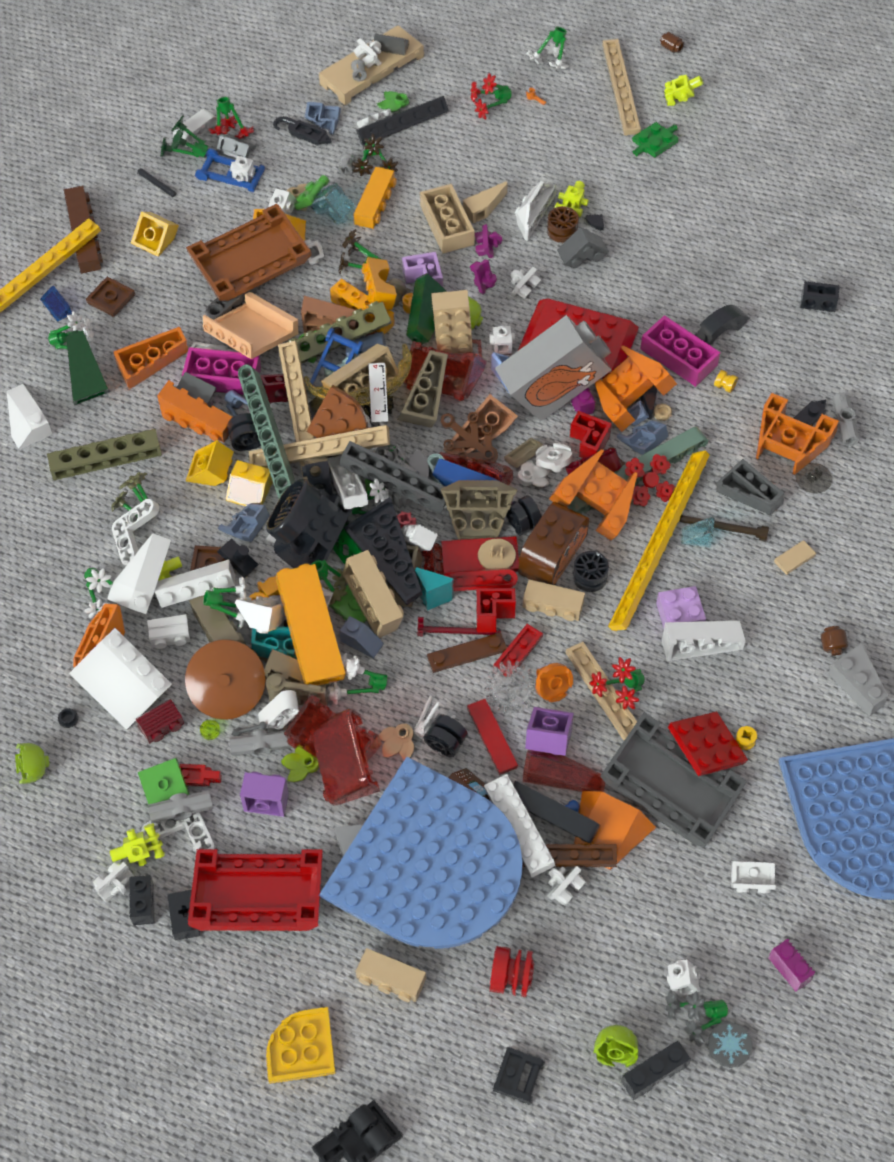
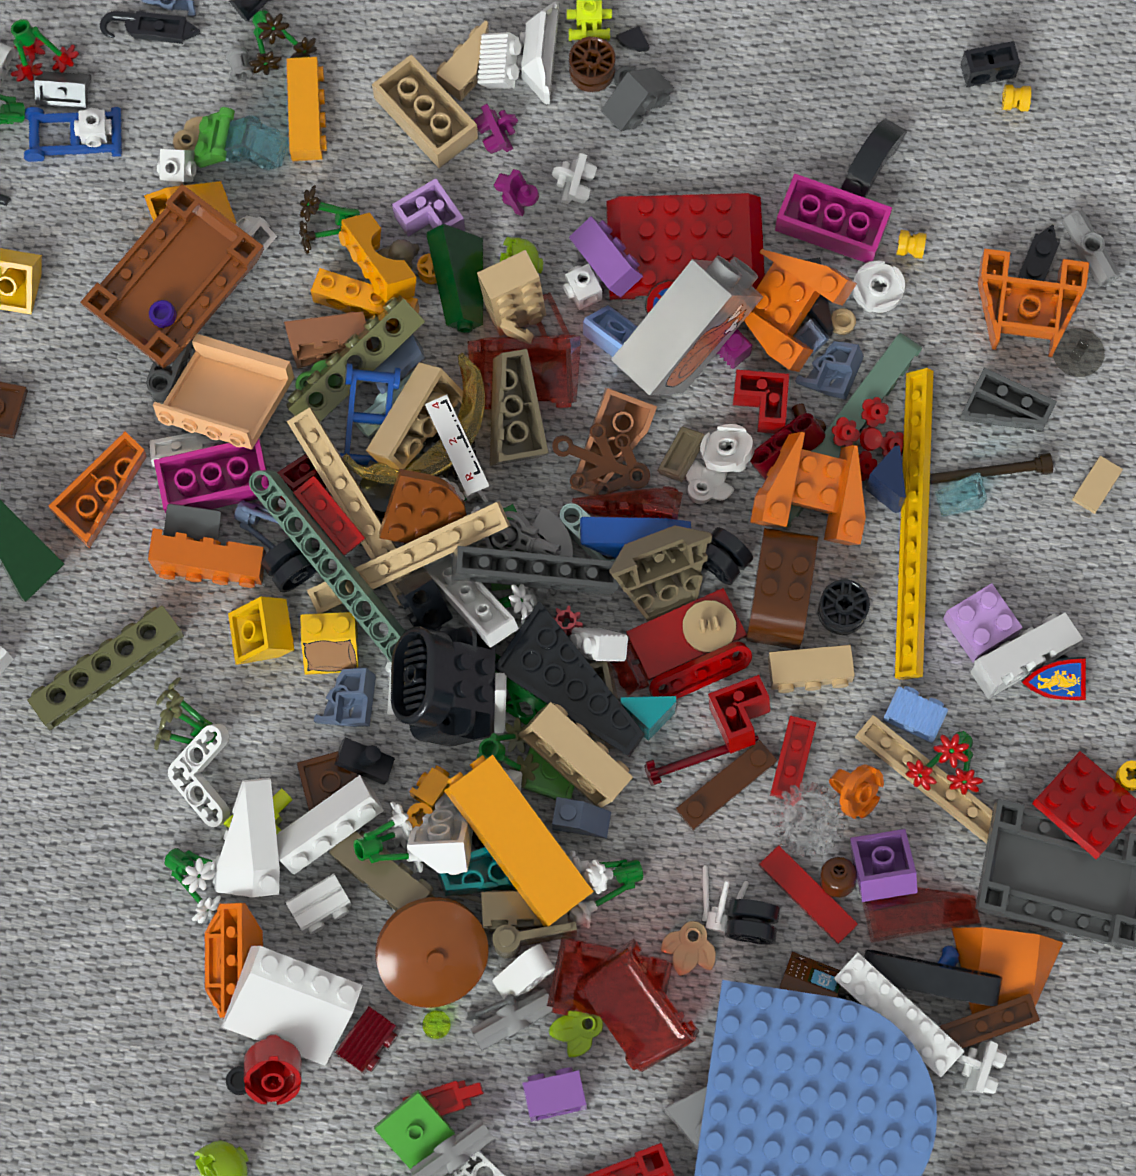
camera: 20 degrees left, 15 degrees up
none -> dark purple tile [149,300,177,328]
none -> red brick [244,1035,302,1105]
none -> red plate [293,476,366,556]
none -> white brick [477,32,521,89]
none -> white tile [494,673,506,733]
none -> tan tile [500,319,534,344]
none -> medium lavender brick [569,216,643,298]
none -> reddish brown head [820,857,857,898]
none -> white plate [852,261,905,313]
none -> dark blue slope [865,446,906,513]
none -> light blue brick [883,686,948,743]
none -> yellow wheel [1002,84,1031,112]
none -> shield [1021,655,1086,701]

